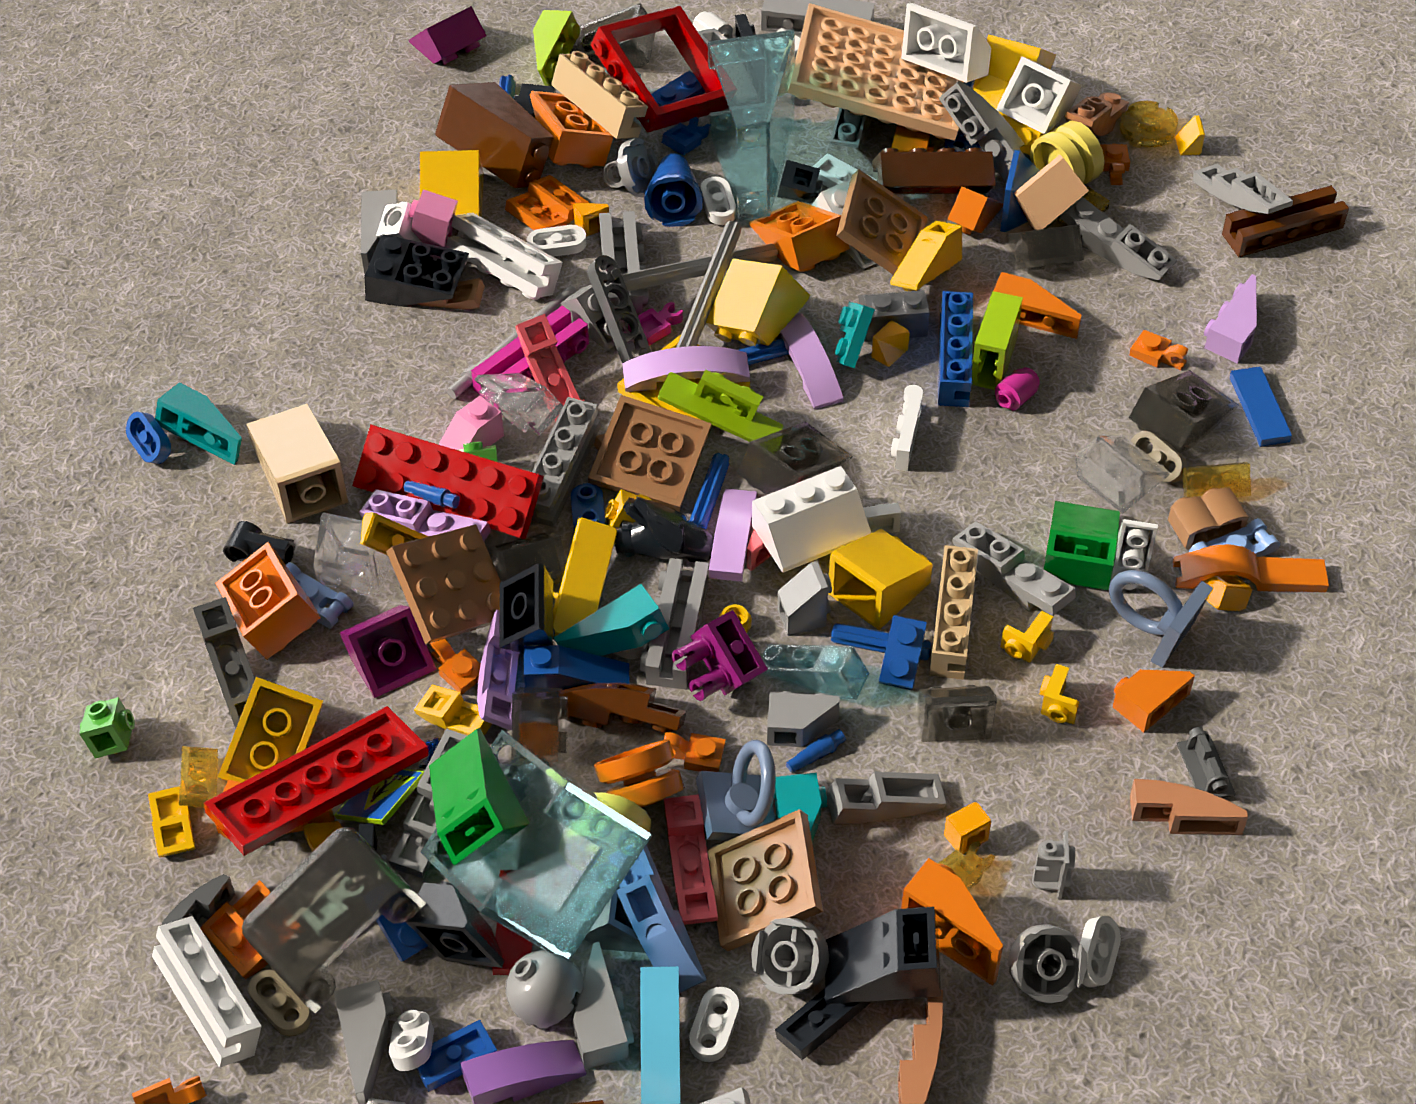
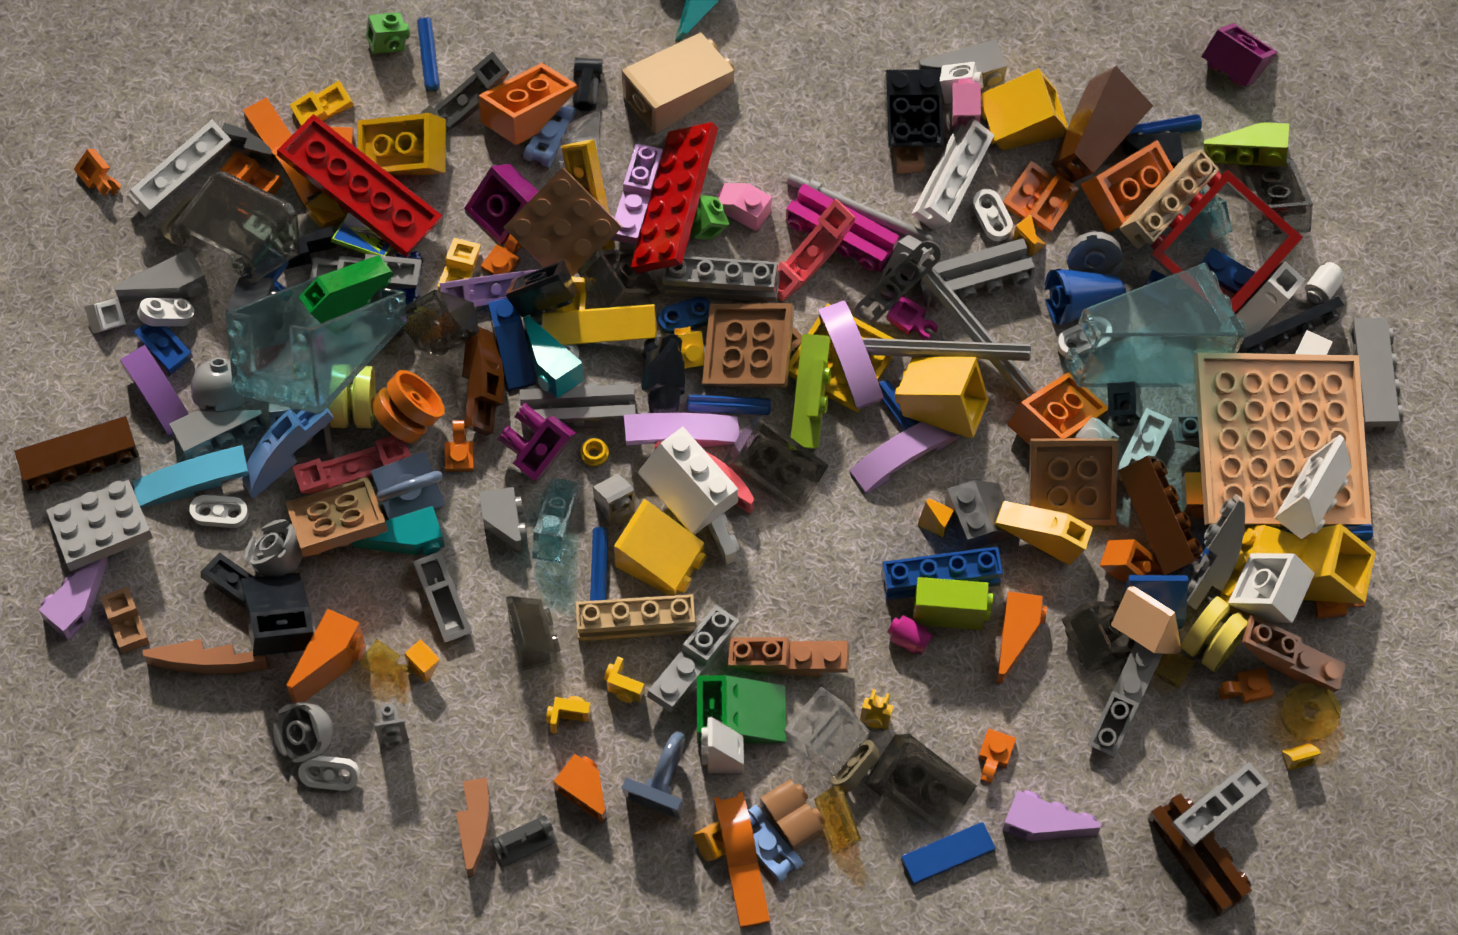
camera: 75 degrees right, 15 degrees up
clear yellow plate [179,746,218,807] -> none
blue animal [404,481,460,508] -> none
clear slope [474,373,563,436] -> none
blue animal [786,729,846,773] -> none
teal plate [835,301,875,368] -> none
blue plate [879,615,927,690] -> none
white plate [890,385,923,471] -> none
none -> orange piece [243,97,323,207]
none -> blue axle [417,17,440,92]
none -> nougat slope [728,637,850,677]
none -> yellow plate [859,689,894,730]

